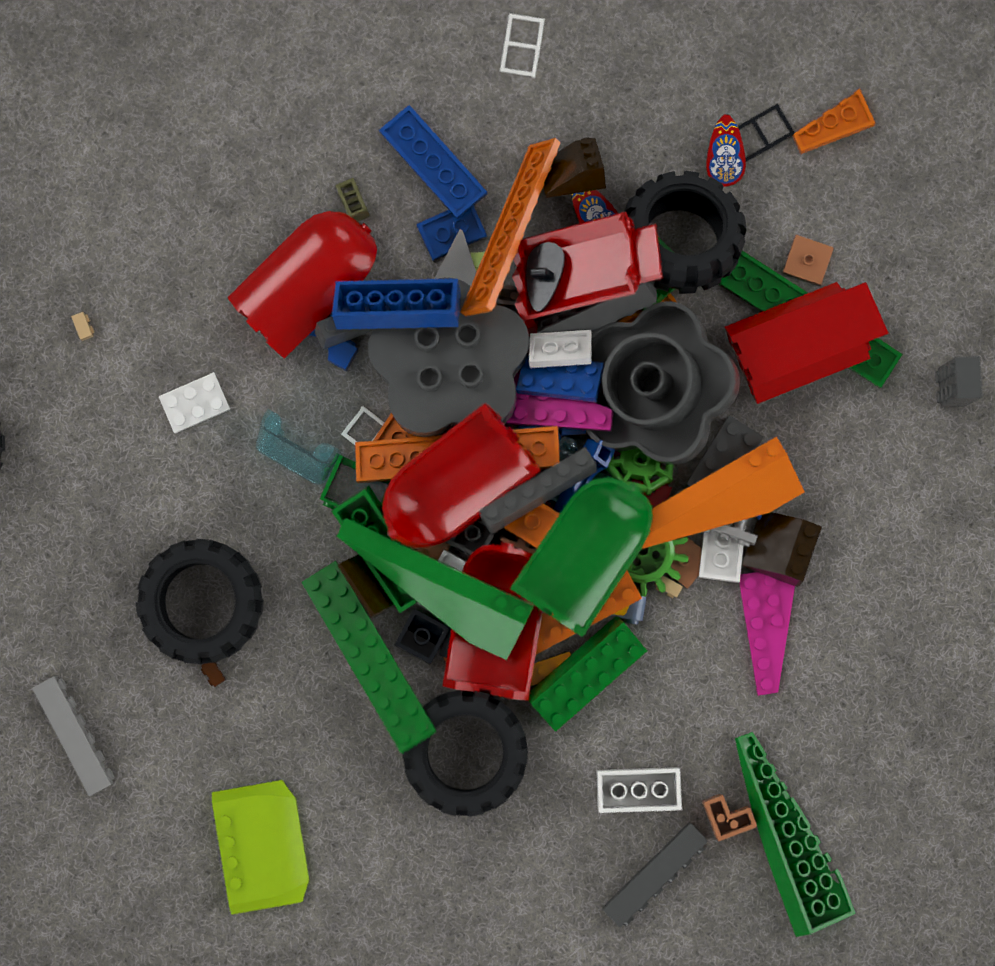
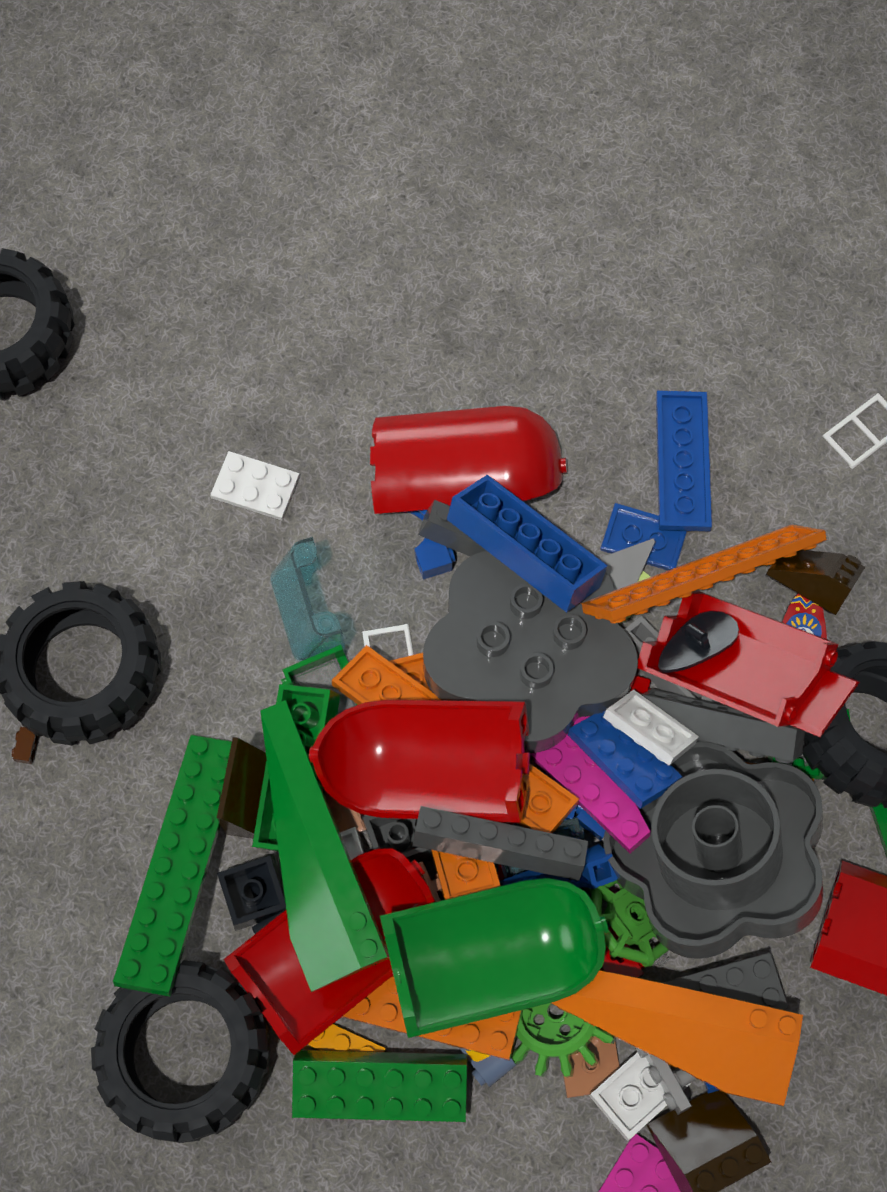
camera: 45 degrees right, 15 degrees down
tan piece [71,312,95,341] -> none
olive slope [335,178,370,221] -> none
tan piece [654,576,683,598] -> none

